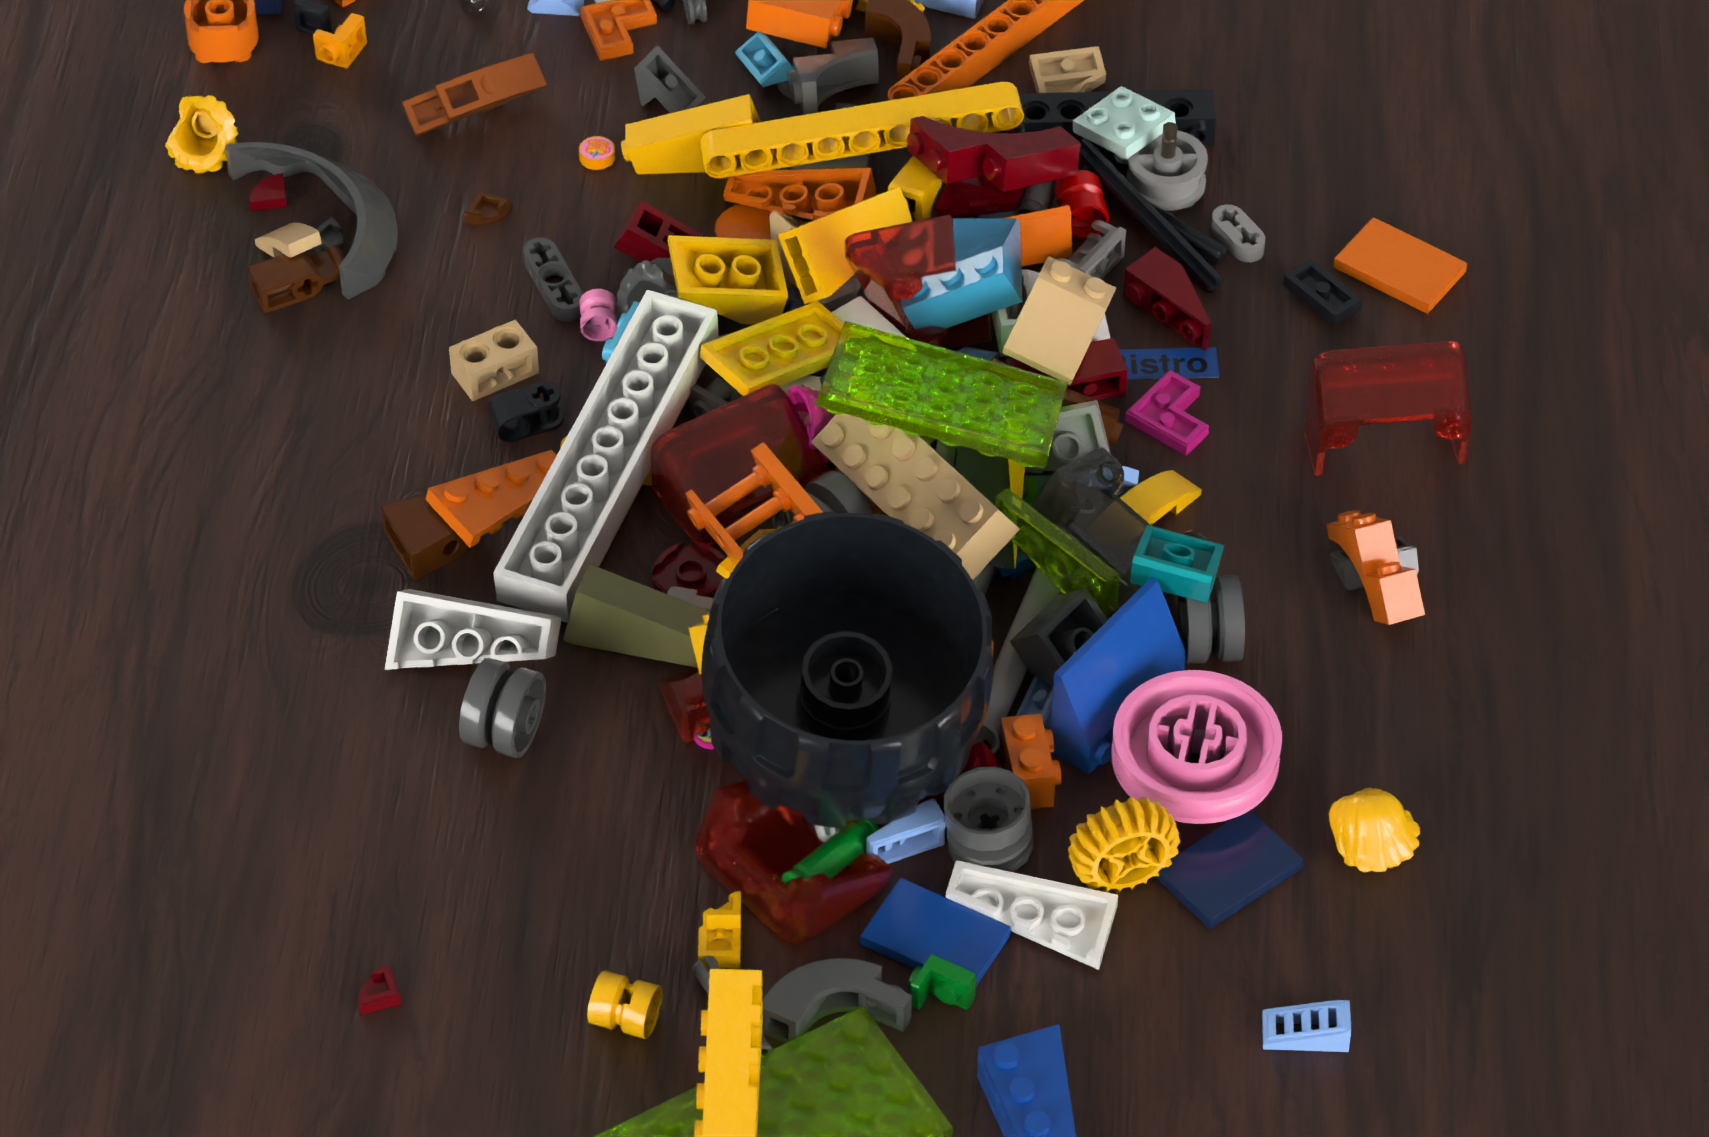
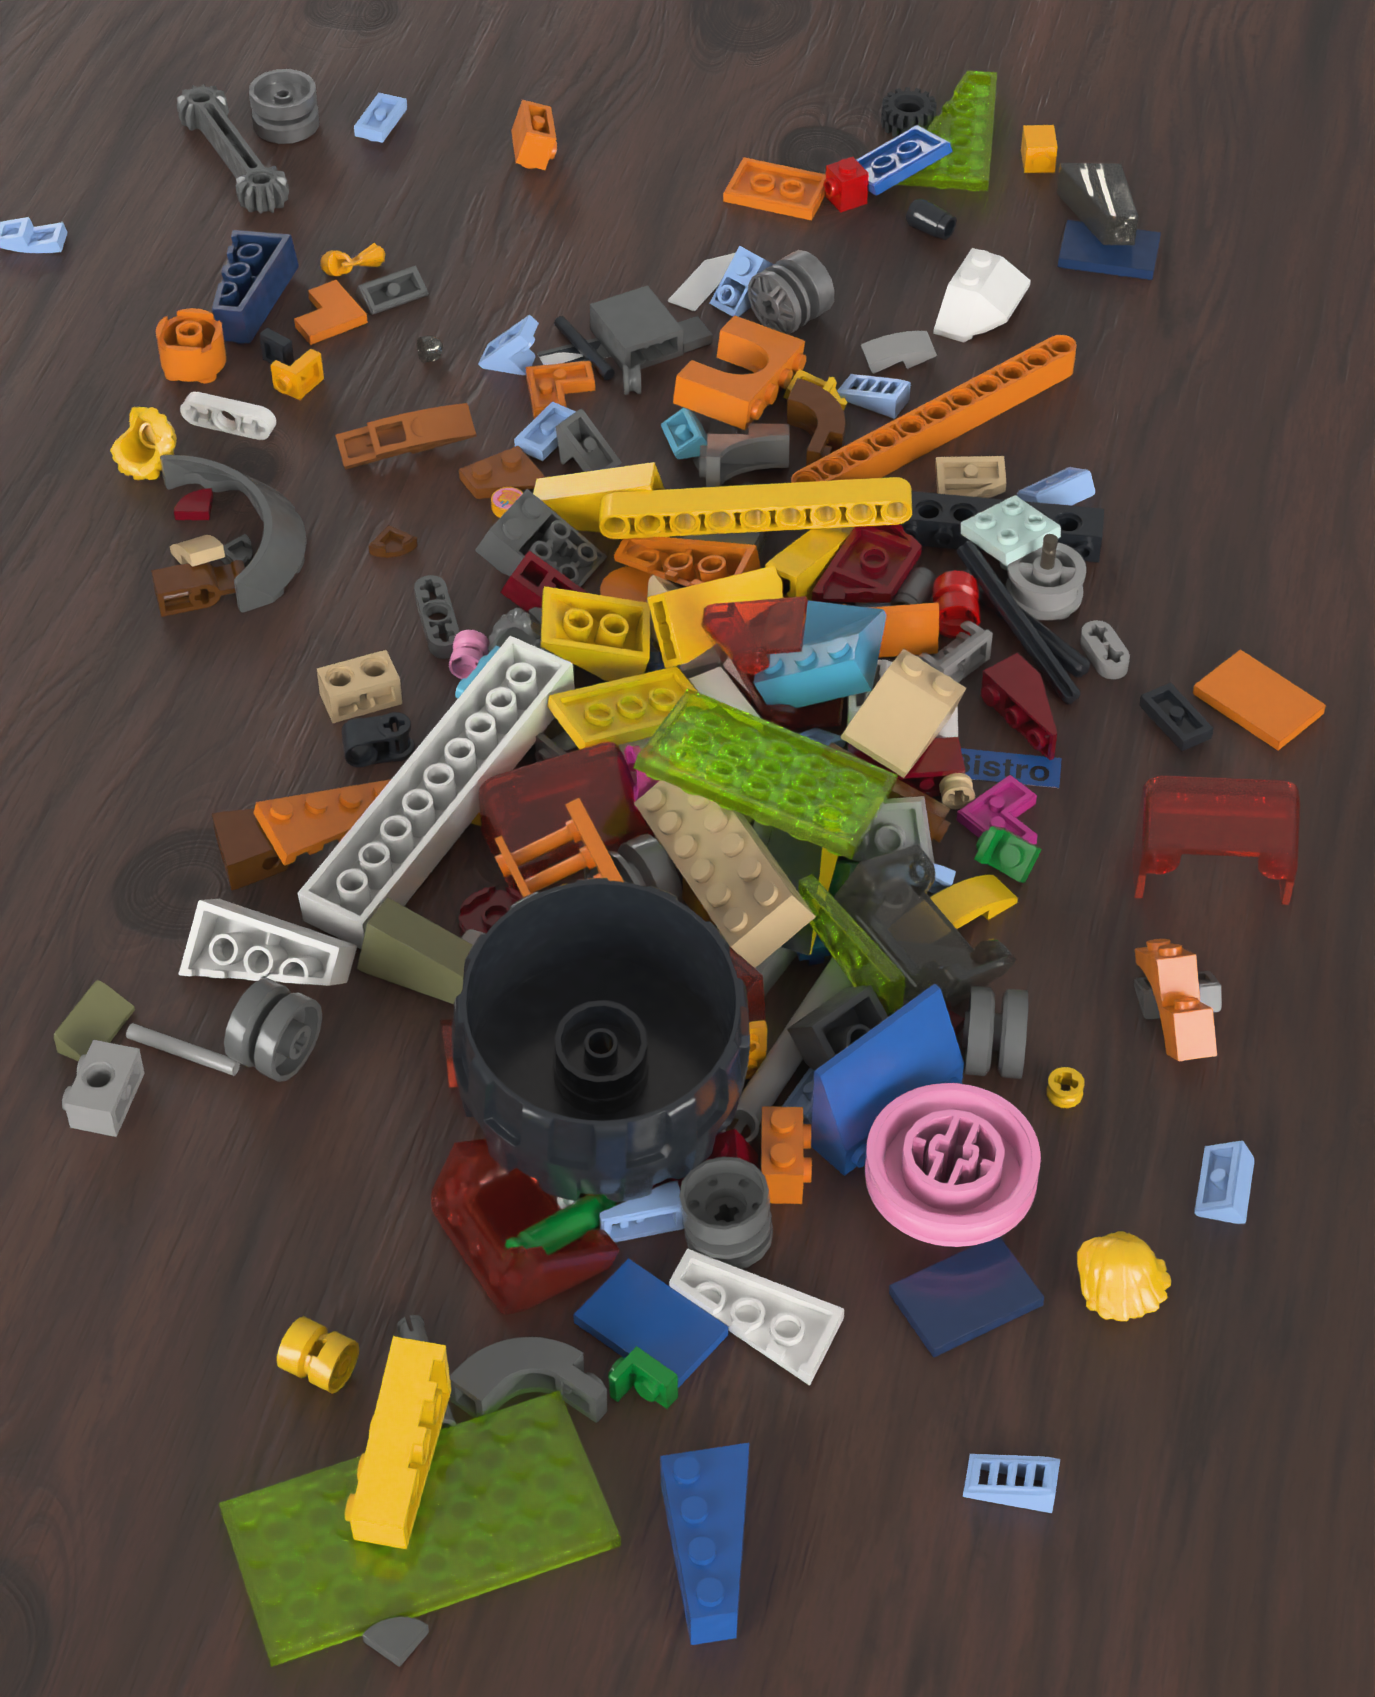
camera: 10 degrees right, 0 degrees up
dark red tile [358,963,401,1016] -> none
yellow slope [698,891,741,968] -> none
dark red arch [907,116,1081,192] -> none
yellow gear [1068,796,1181,893] -> none
teal slope [1130,525,1224,604] -> none
none -> olive slope [54,980,135,1061]
none -> light grey brick [62,1040,145,1137]
none -> light grey bar [126,1023,240,1076]
none -> white beam [180,392,276,440]
none -> dark orange wing [459,446,546,499]
none -> dark grey slope [475,489,607,587]
none -> light blue plate [514,402,576,461]
none -> tan bush [939,773,975,809]
none -> green bracket [974,826,1042,883]
none -> light blue slope [1017,467,1095,506]
none -> yellow bush [1047,1067,1084,1108]
none -> light blue slope [1194,1140,1254,1224]

